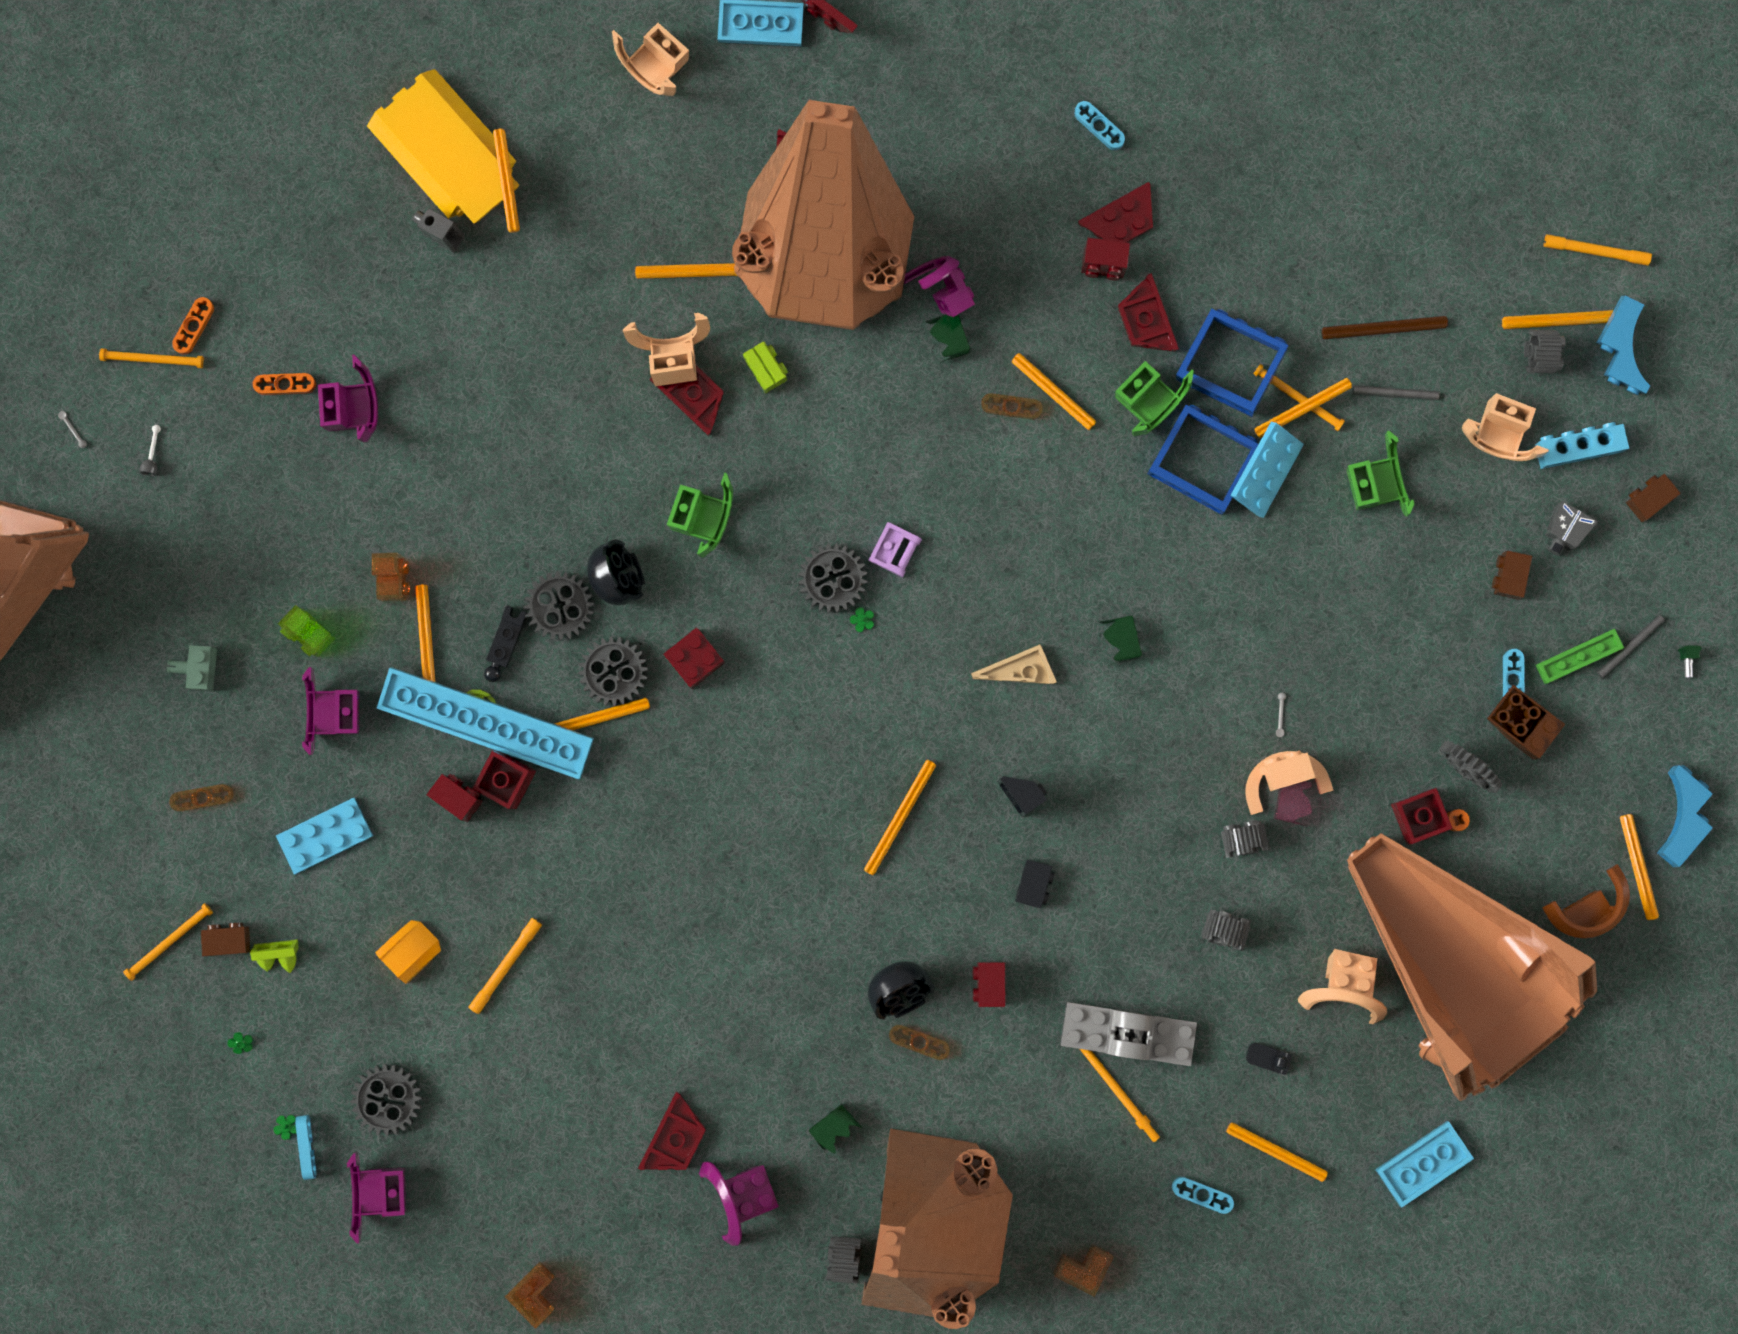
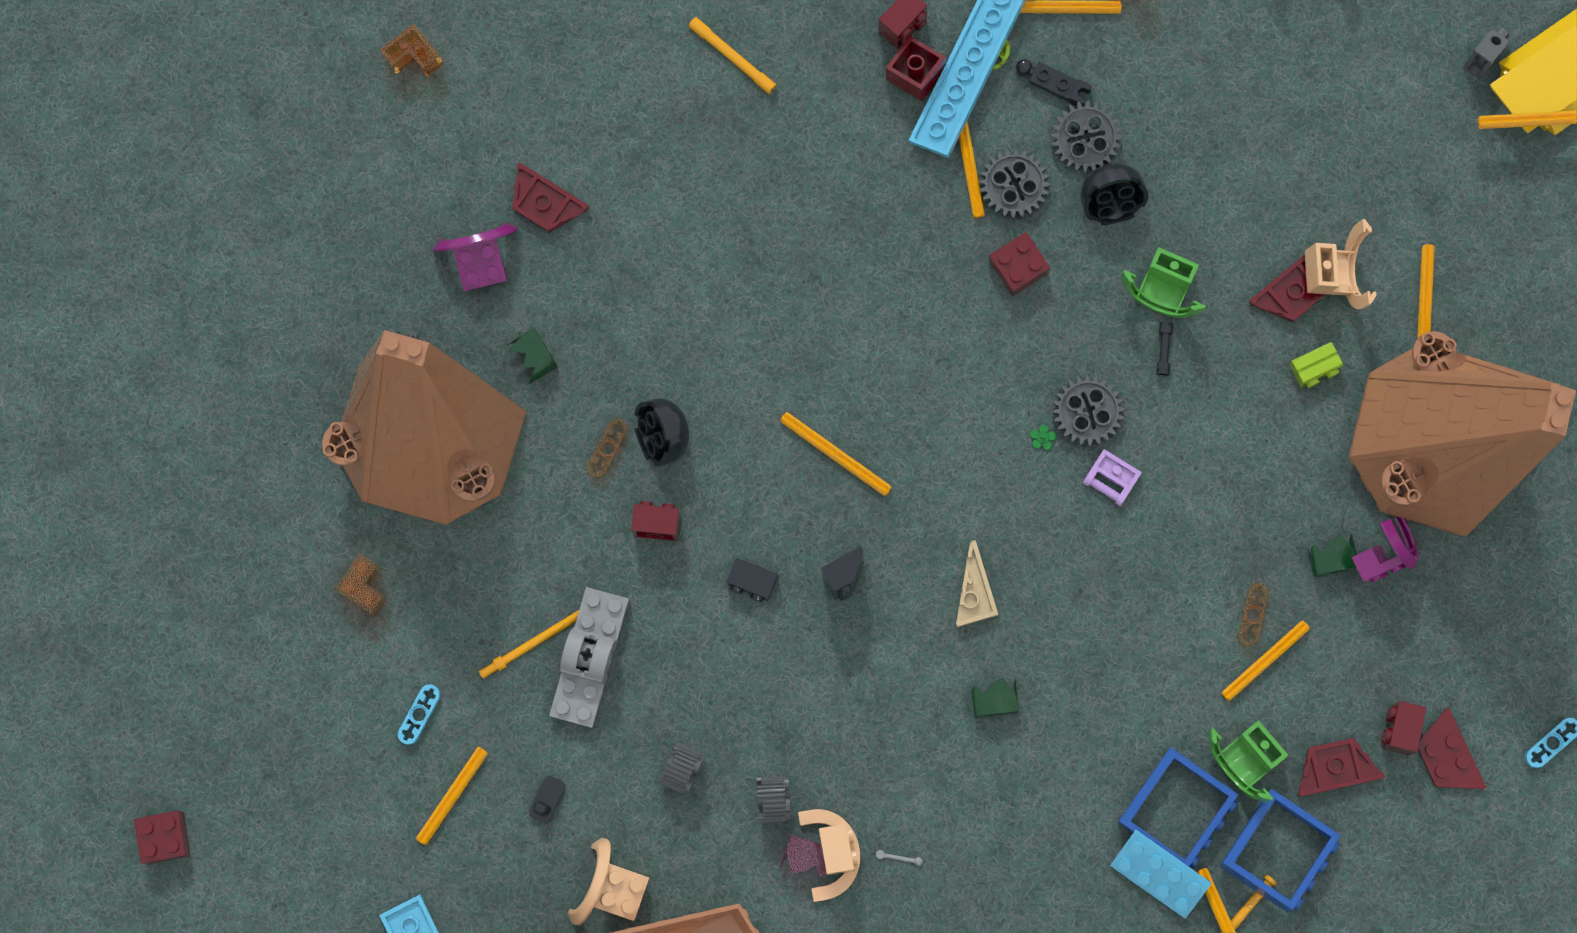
camera: 105 degrees right, 5 degrees down
none -> black bar [1156,322,1173,376]

